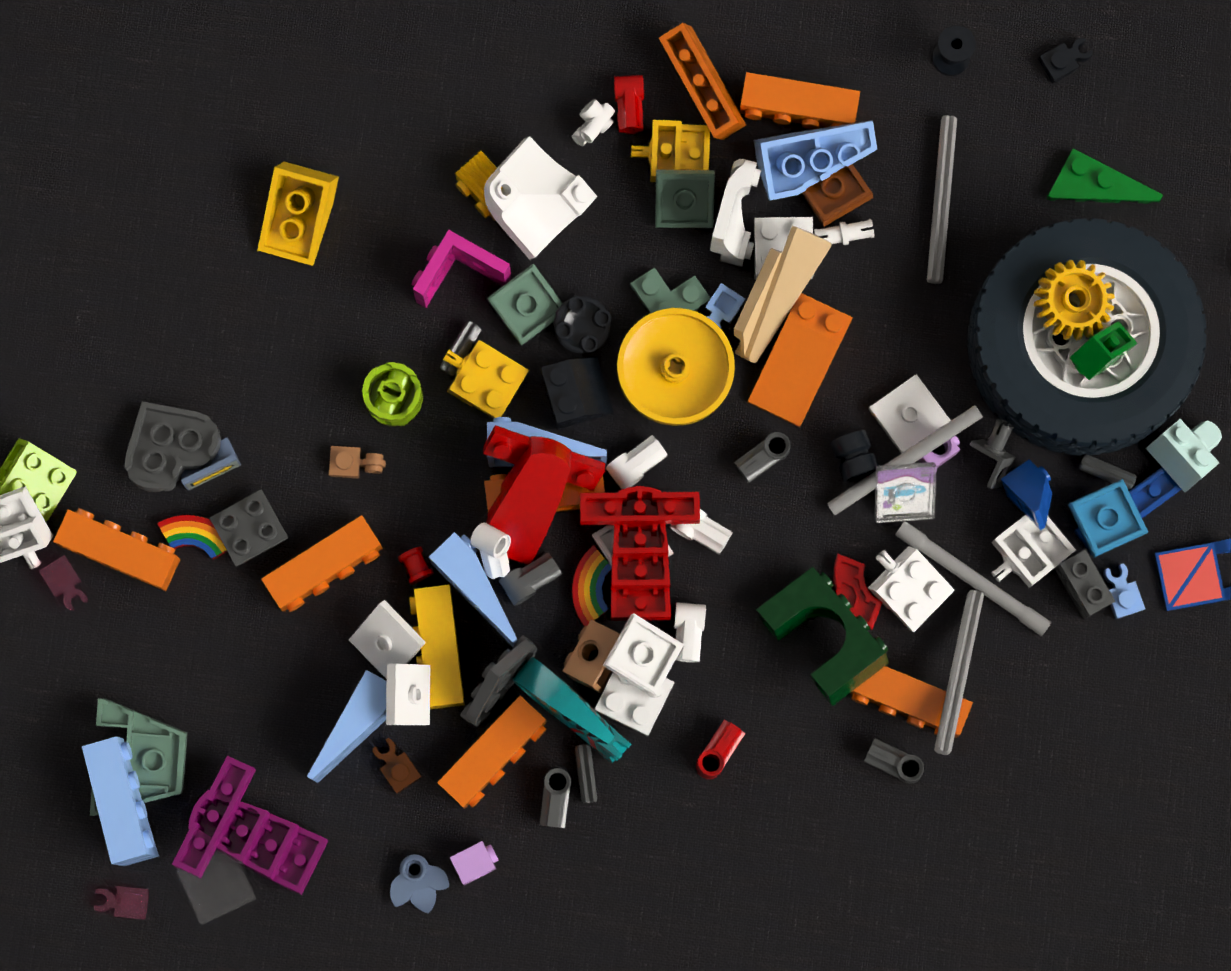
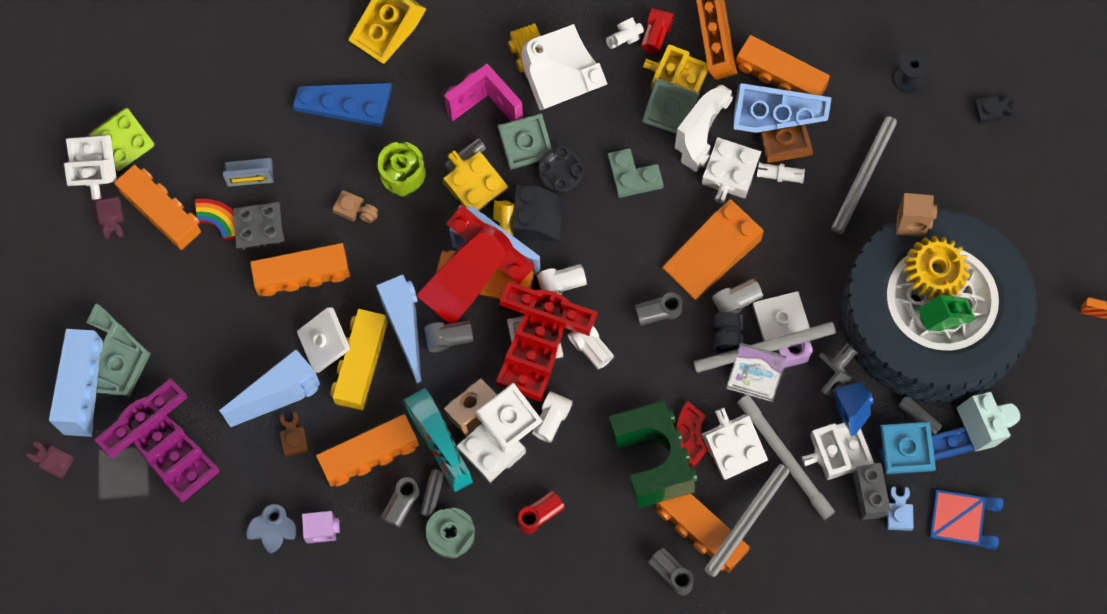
camera: 25 degrees right, 10 degrees down
dark grey plate [125,401,221,492] -> none
white plate [386,664,431,725] -> none
red bush [398,546,434,585] -> none
dark grey plate [460,635,537,727] -> none
white piece [471,522,511,579] -> none
tile [572,545,612,627] -> none
yellow dish [617,308,735,426] -> none
light blue plate [705,283,746,329] -> none
tan wedge [734,225,832,363] -> none
green wing [1046,149,1163,204] -> none
none -> blue wing [293,83,392,127]
none -> sand green plate [426,508,475,558]
none -> yellow piece [493,200,514,236]
none -> light grey piece [712,279,763,313]
none -> medium nougat brick [896,193,937,237]

